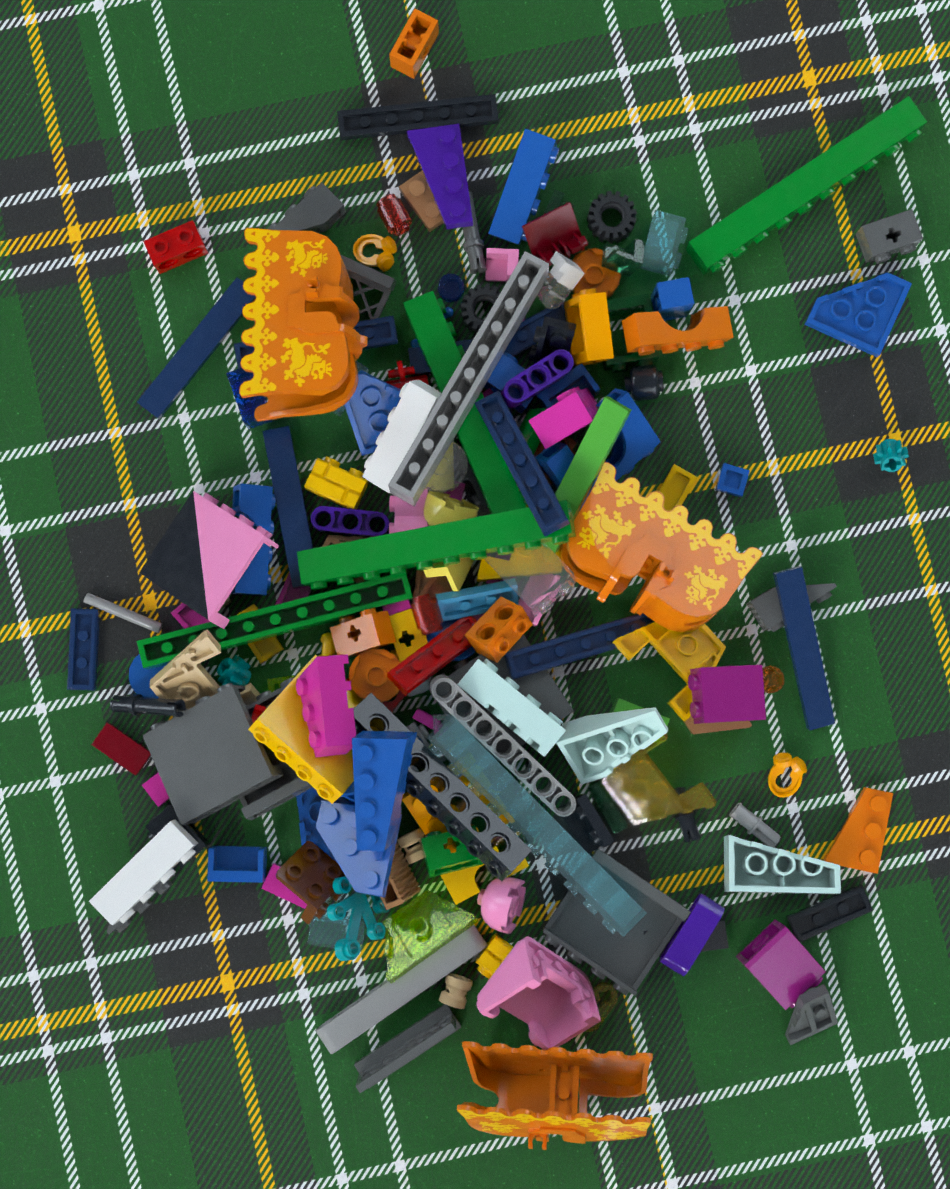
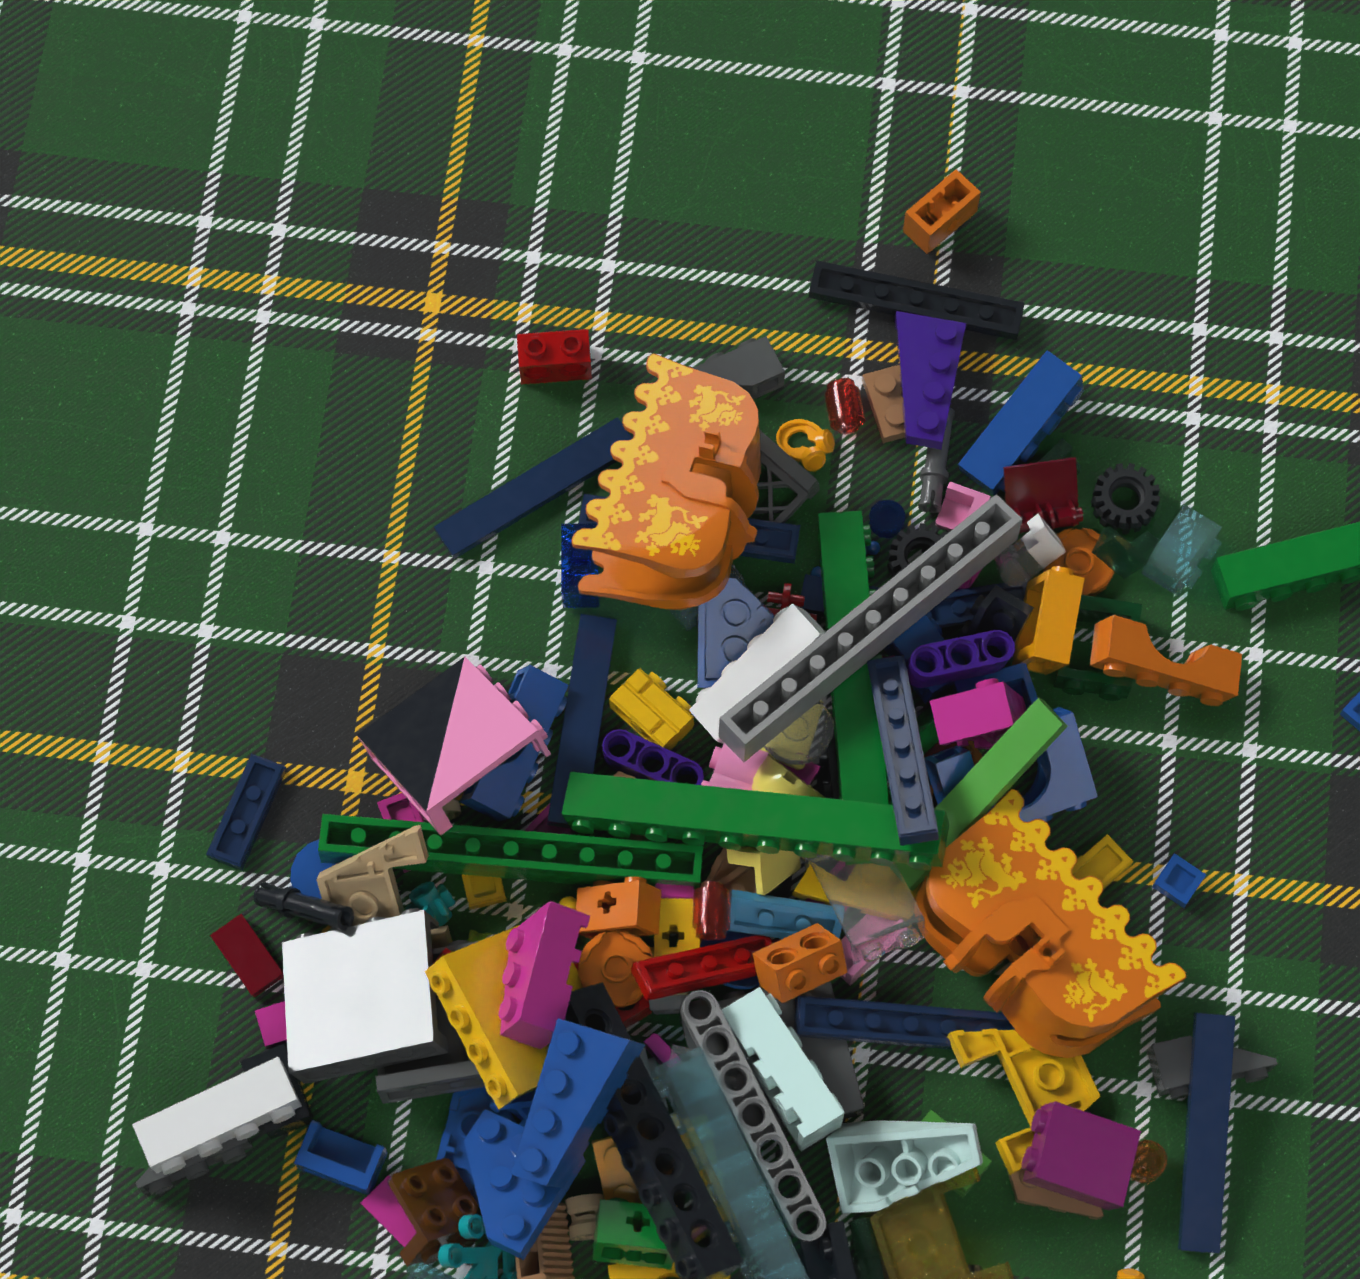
camera: 25 degrees right, 15 degrees down
light grey bar [84,593,163,633] -> none
black head [624,364,664,401] -> none
blue panel [651,277,694,321] -> none

